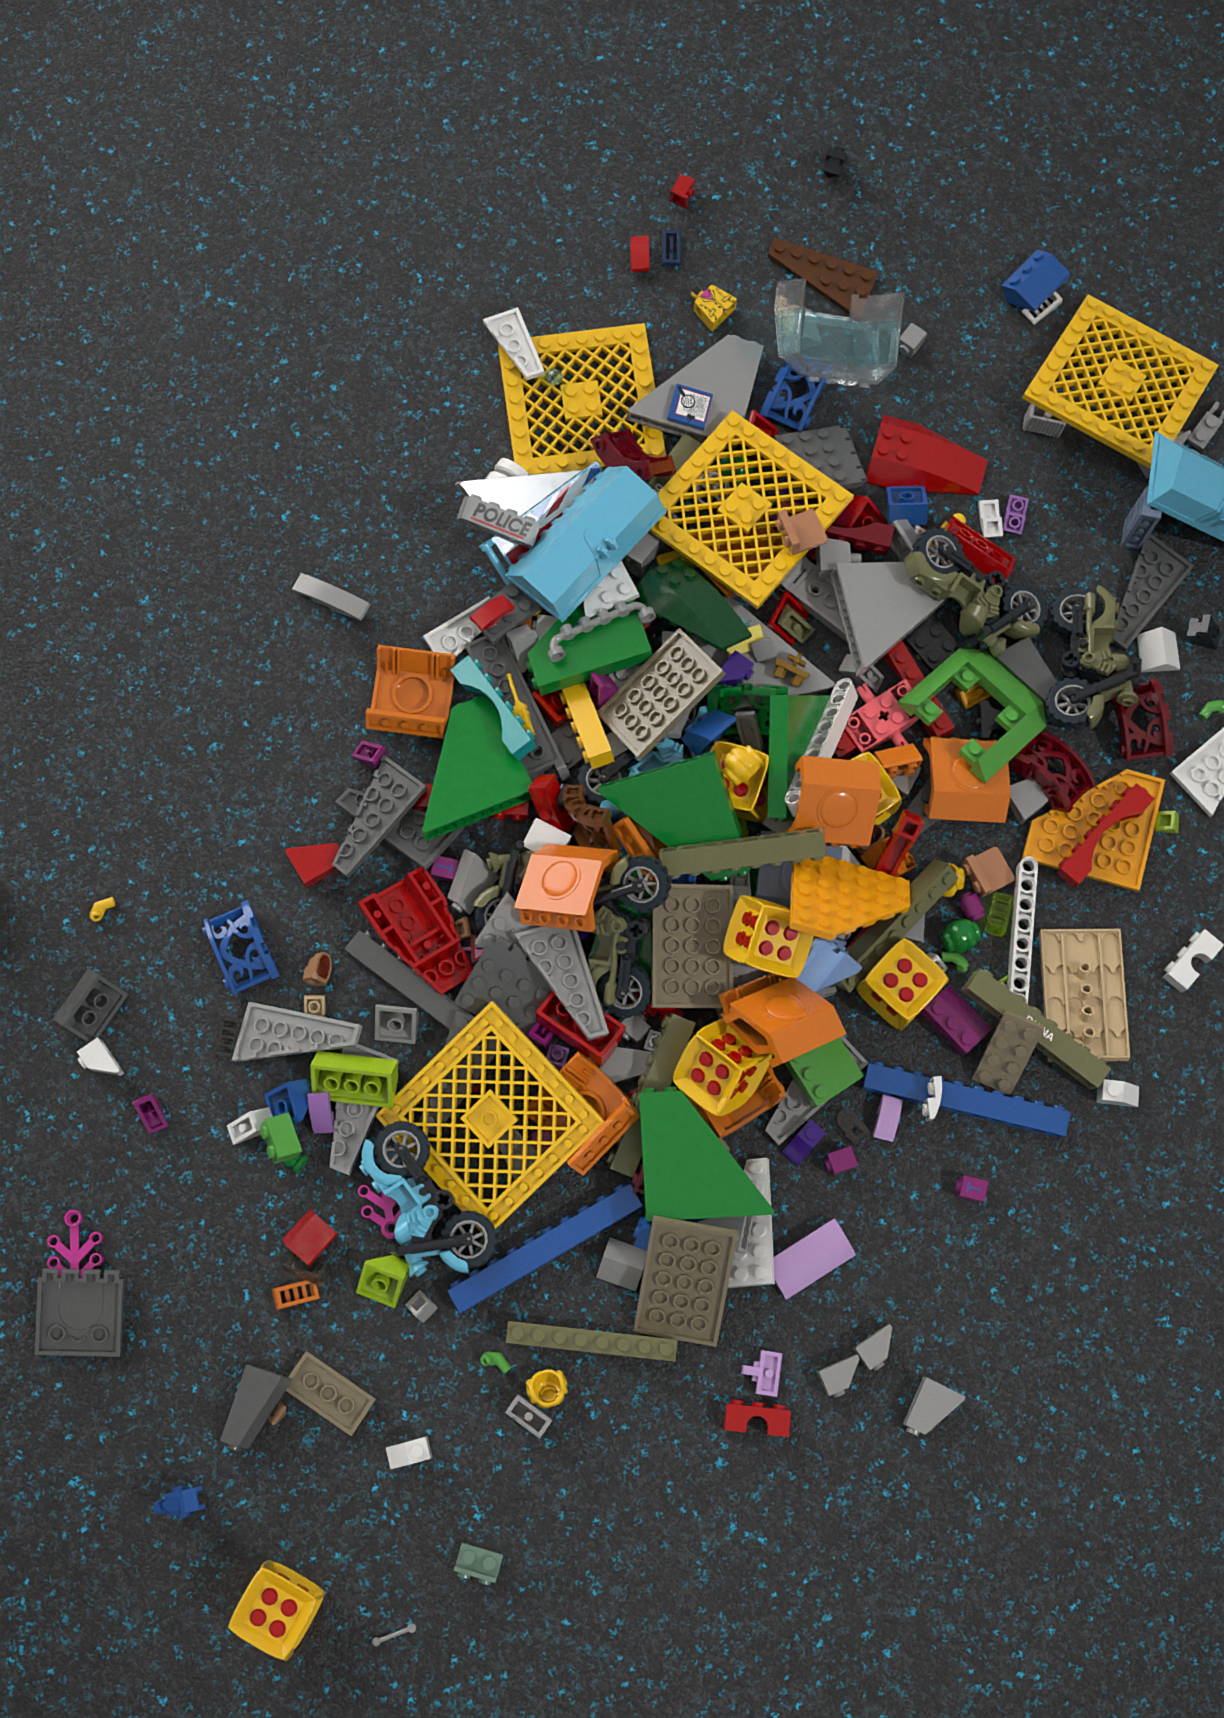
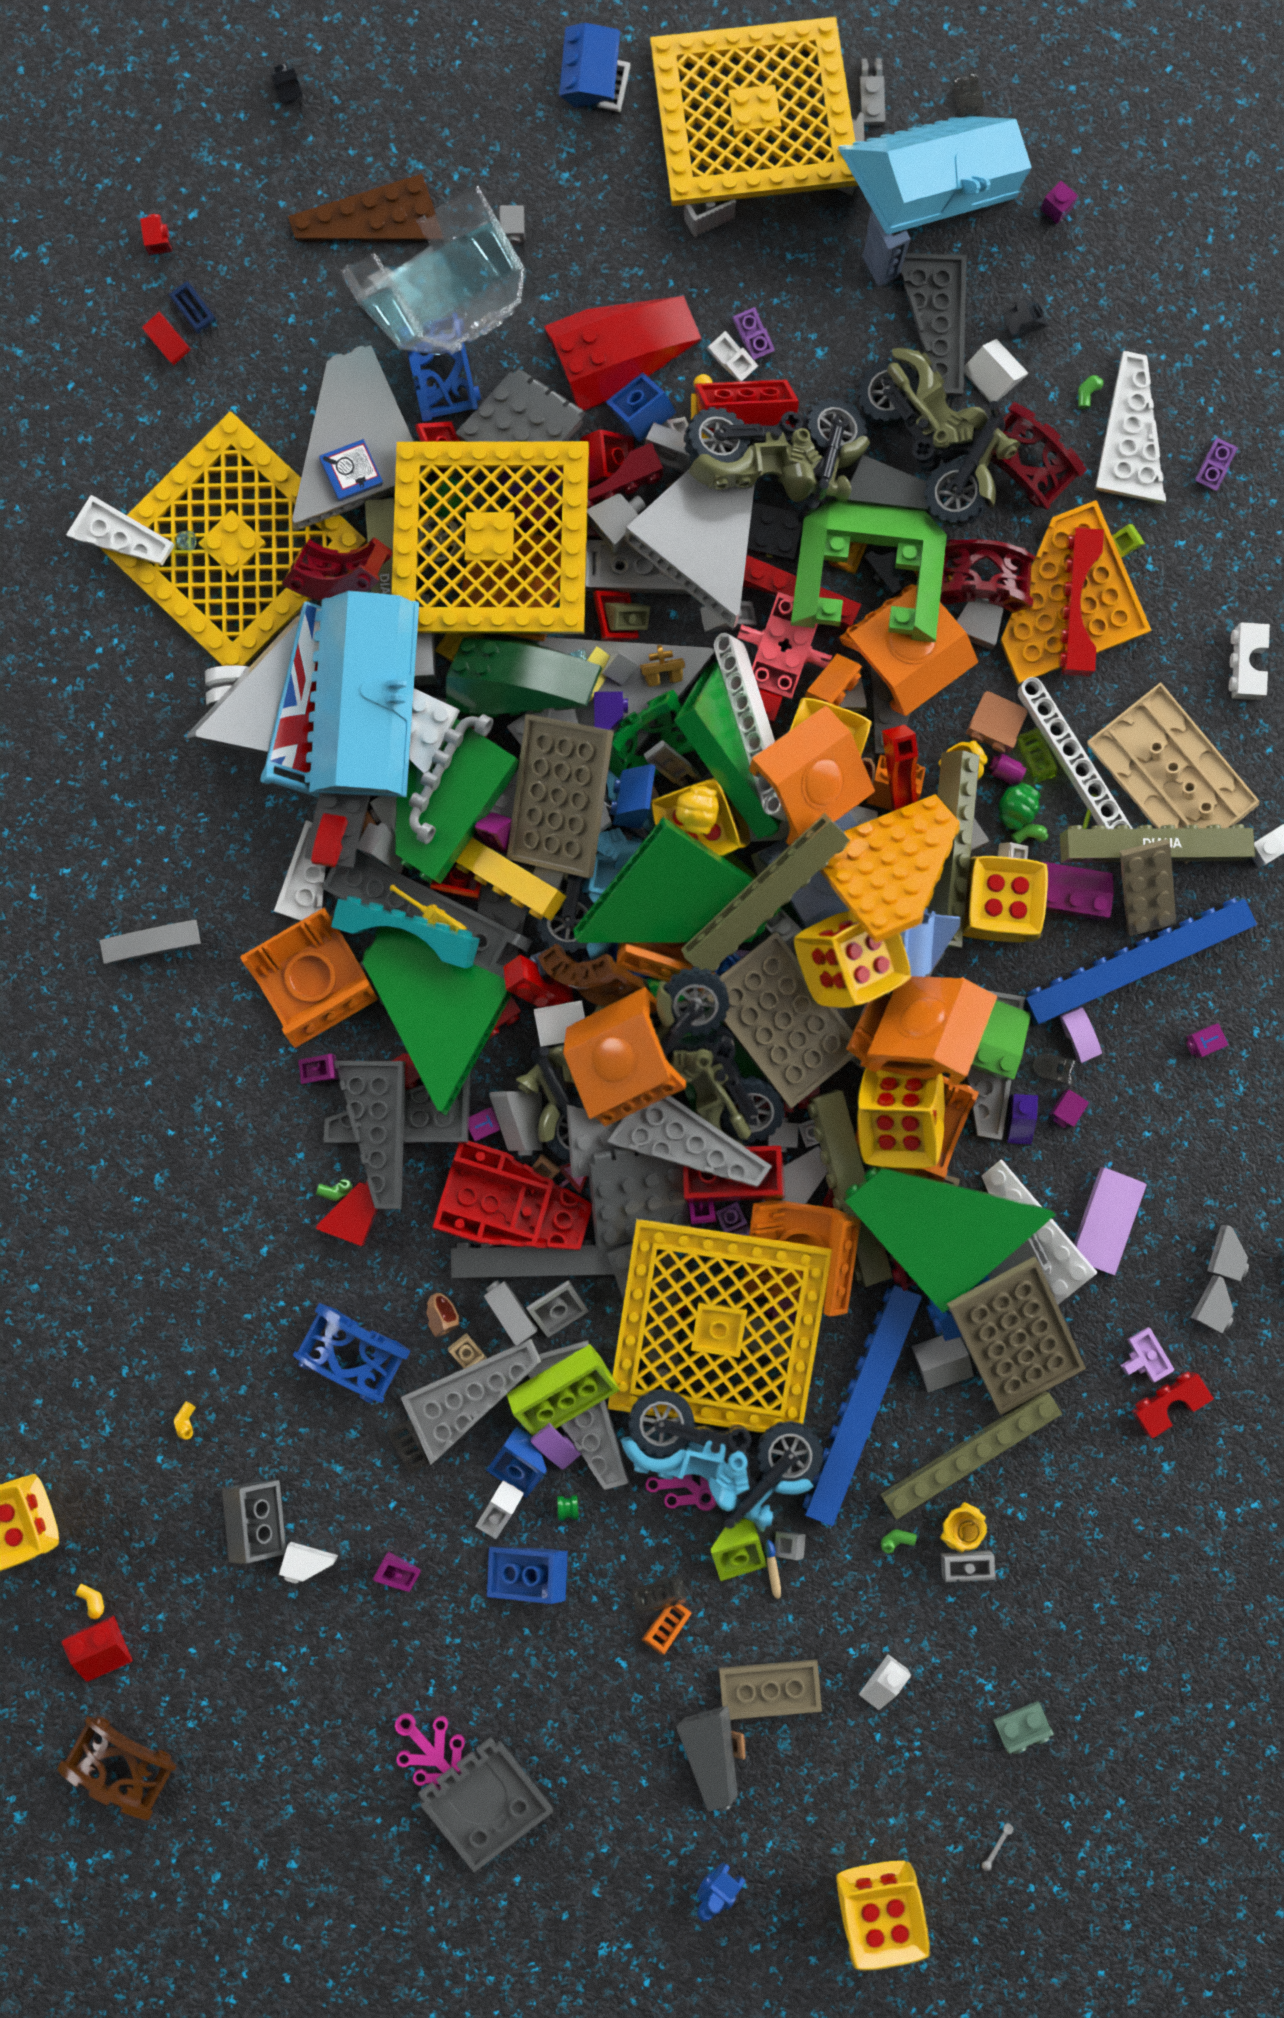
camera: 40 degrees left, 10 degrees up
bright green brick [260,1112,302,1164] -> none
red slope [282,1208,338,1266] -> none
light grey brick [456,494,541,548] -> none
yellow torso [691,285,737,332] -> none
nougat bracket [775,509,827,556] -> none
white slope [922,1076,942,1121] -> none
none -> bright green arm [316,1179,352,1202]
none -> light grey slope [484,1280,538,1346]
none -> blue slope [487,1547,568,1604]
none -> tan piece [764,1540,781,1599]

